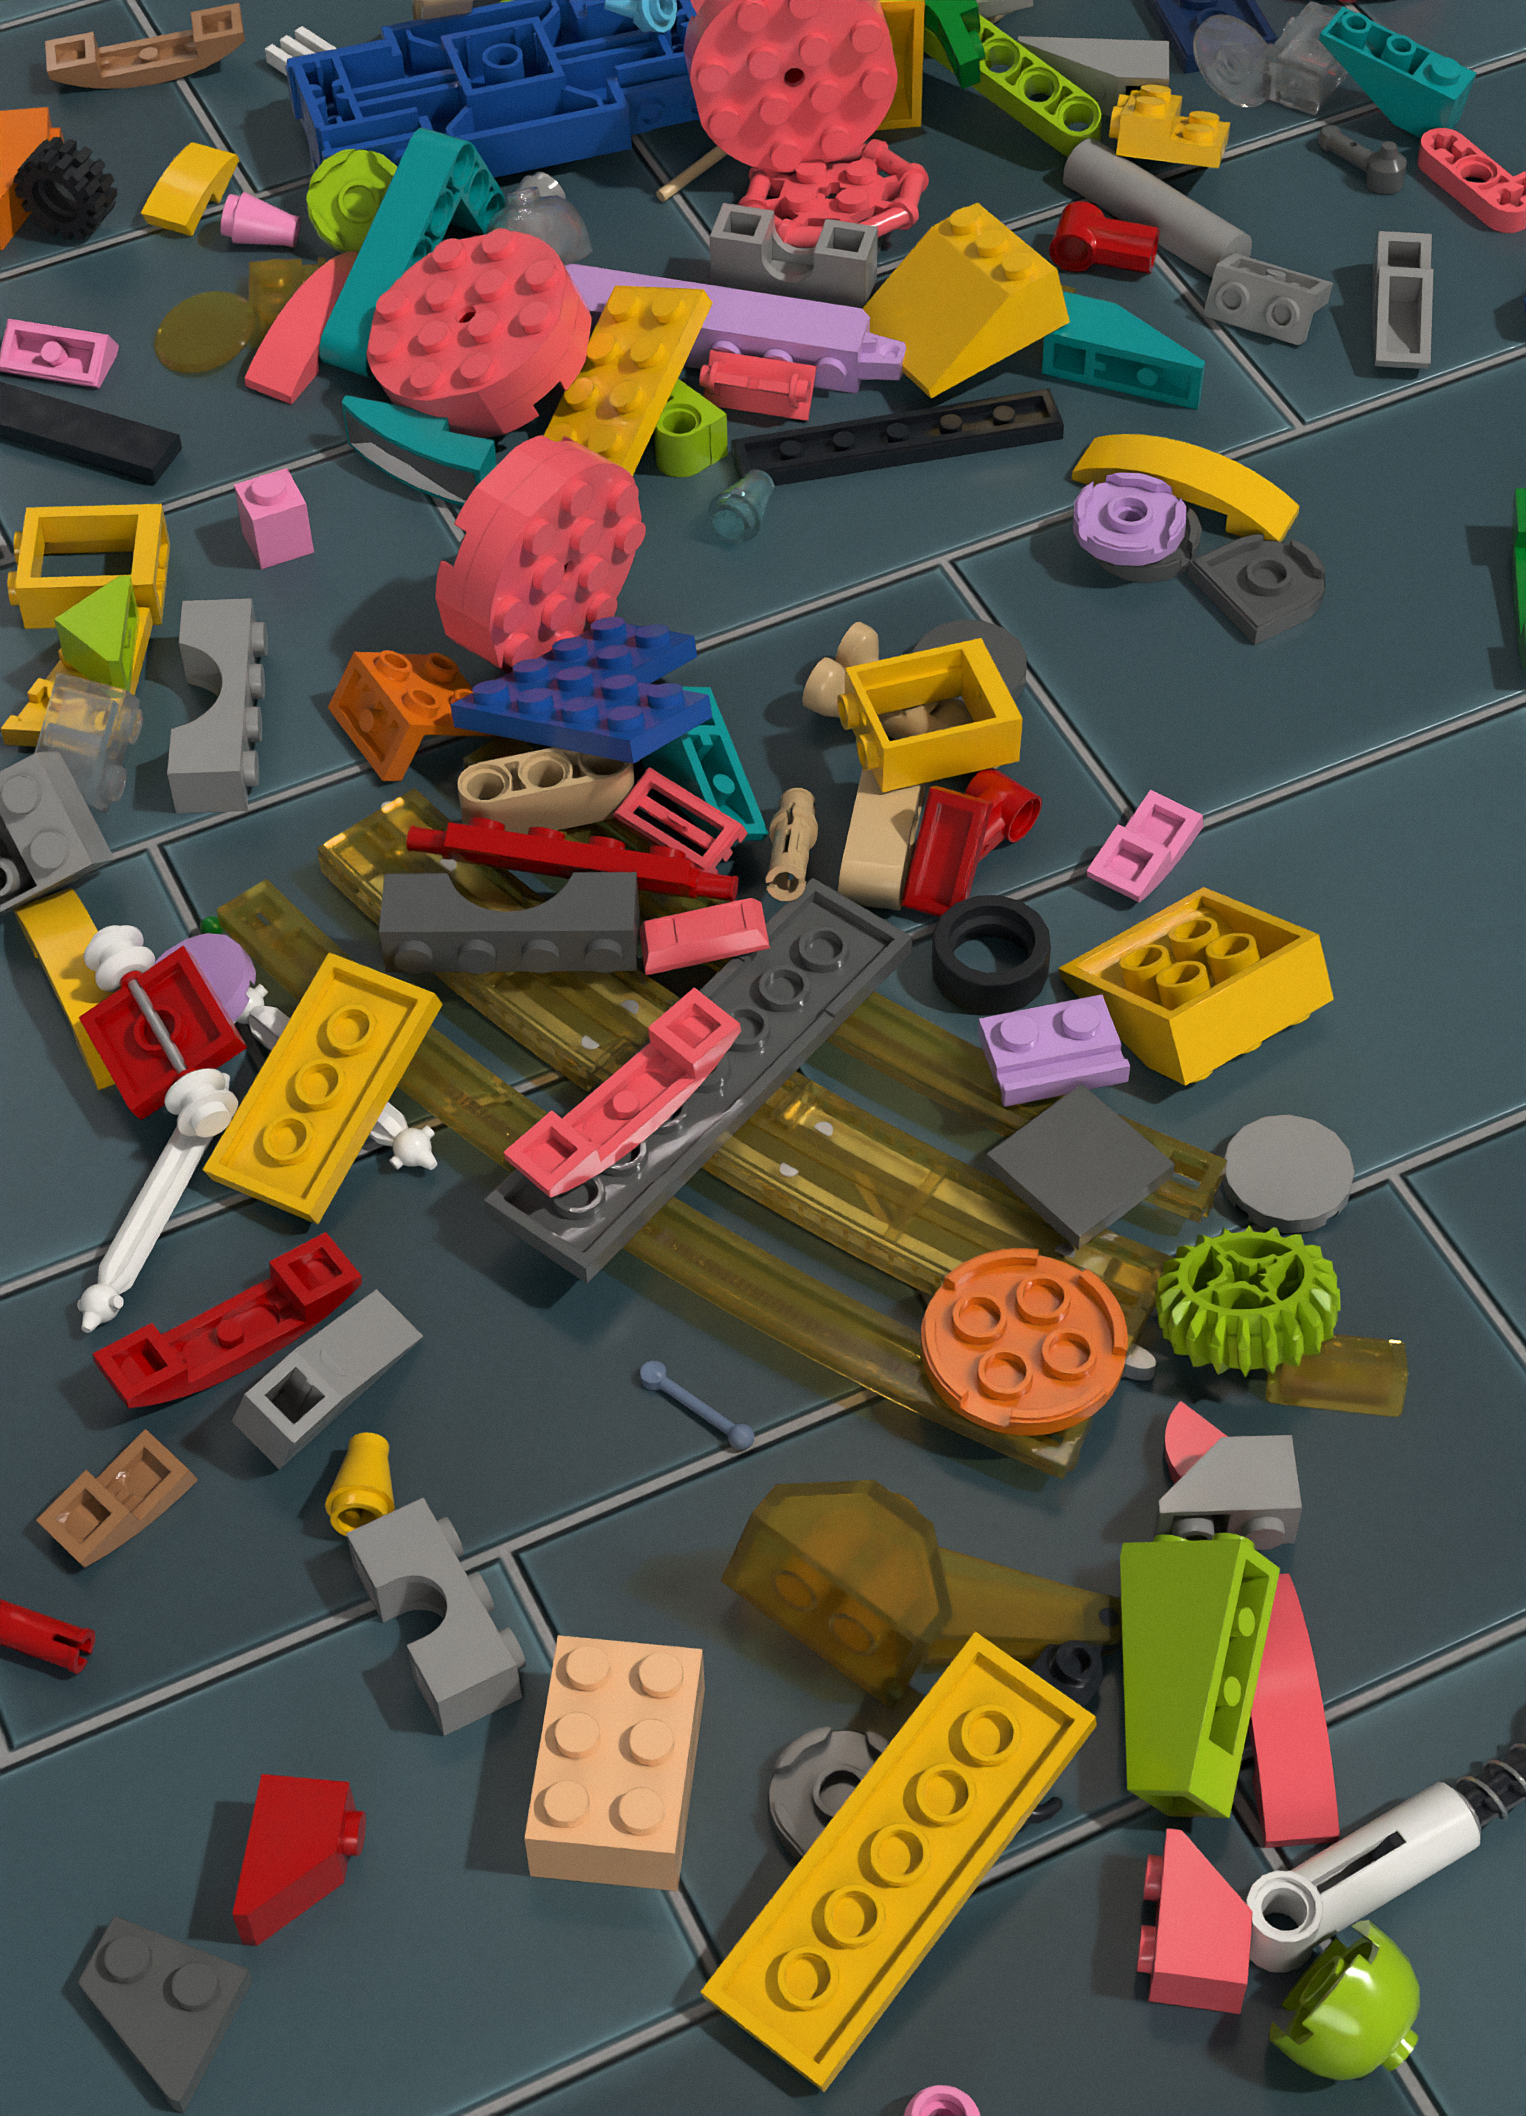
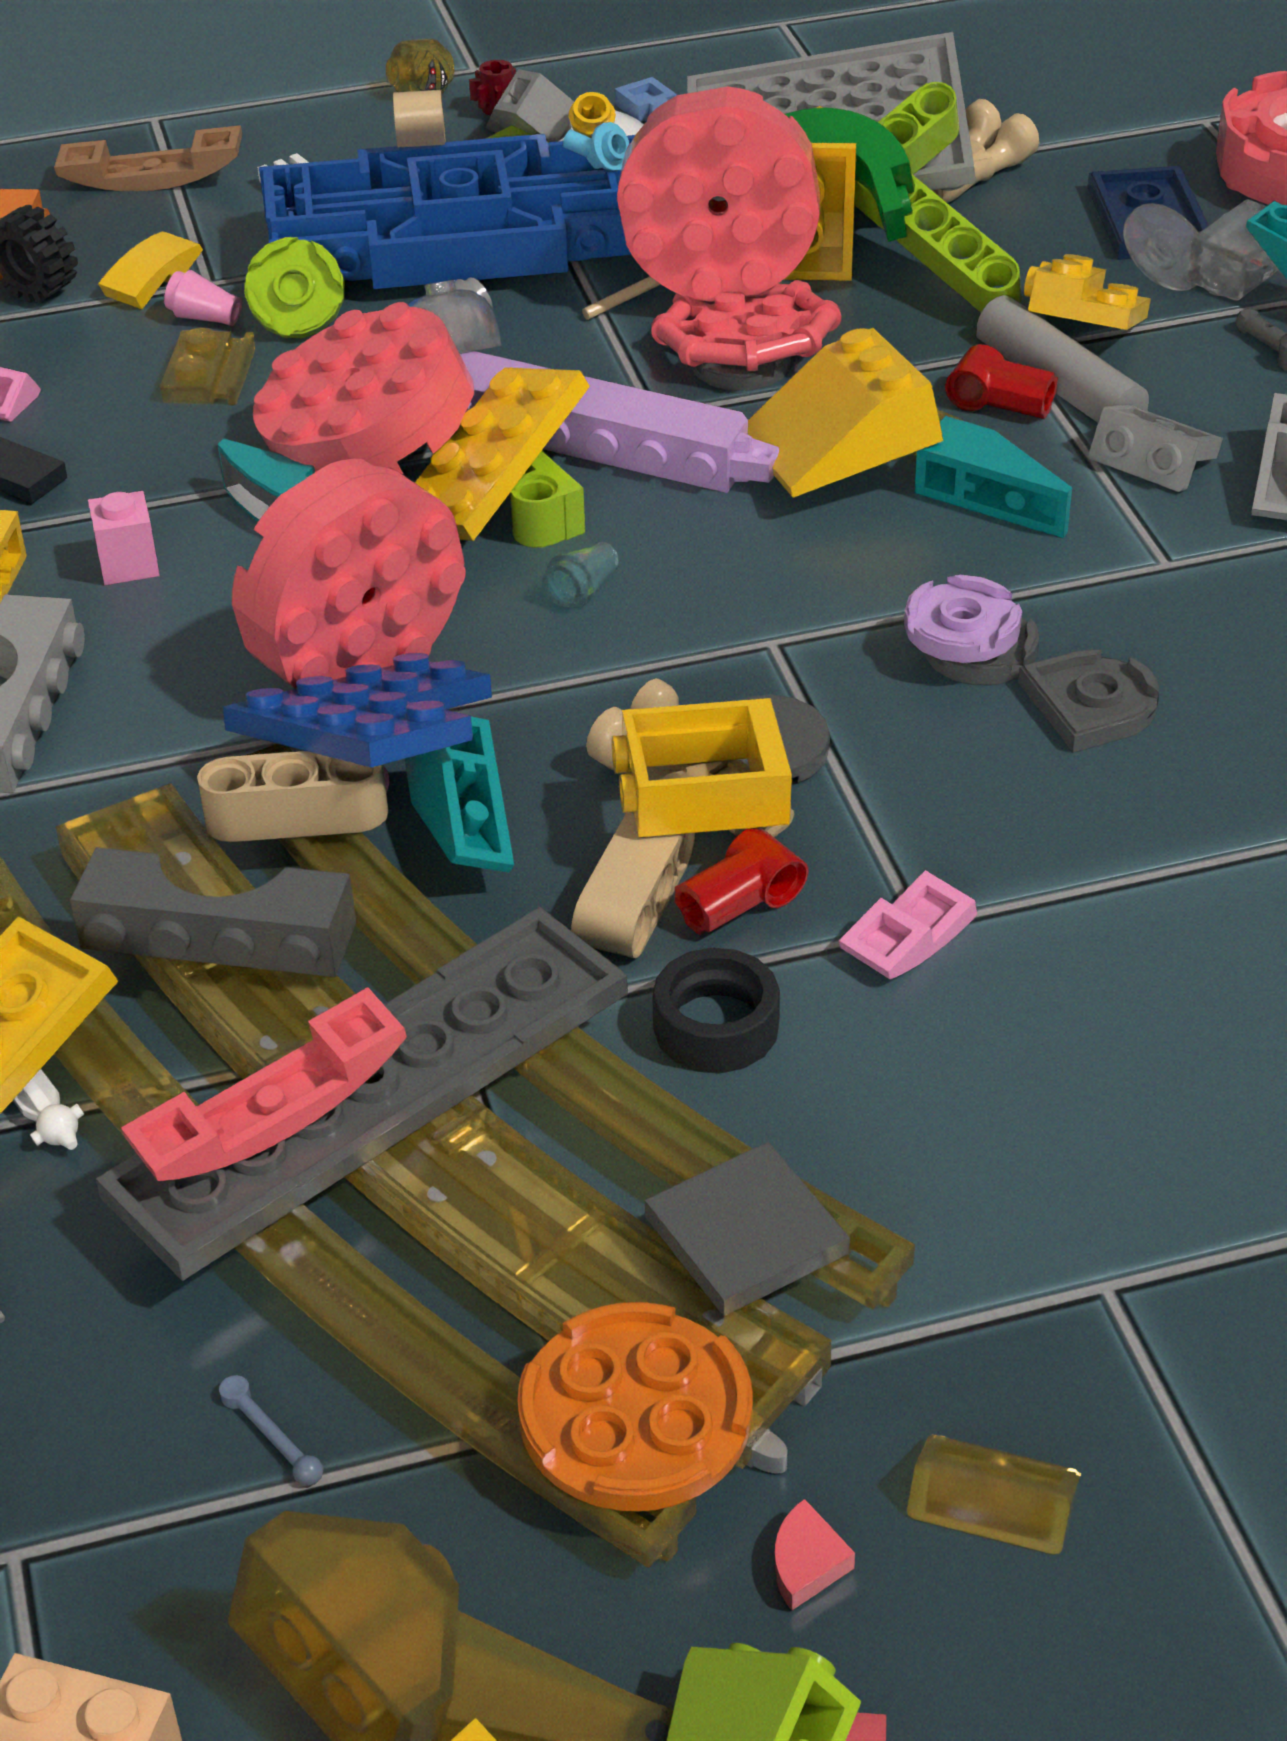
camera: 10 degrees right, 10 degrees down
clear yellow piece [154,291,255,373] -> none
coral slope [244,251,358,405] -> none
teal beam [319,127,505,379] -> none
orange bracket [327,650,496,781] -> none
red plate [406,817,738,902] -> none
coral tile [613,767,748,874] -> none
coral tile [639,898,770,975] -> none
coral hinge [699,350,817,421] -> none
light grey arch [710,203,878,308] -> none
black tile [731,388,1064,491] -> none
tan pin [766,788,818,901] -> none
red tile [900,786,993,917] -> none
lavender plate [978,994,1130,1107] -> none
light grey slope [1018,36,1169,117] -> none
yellow slope [1058,887,1334,1086] -> none
yellow slope [1072,434,1300,542] -> none
light grey slope [1153,1435,1302,1550] -> none
lime gear [1155,1225,1341,1377] -> none
light grey tile [1221,1114,1355,1234] -> none

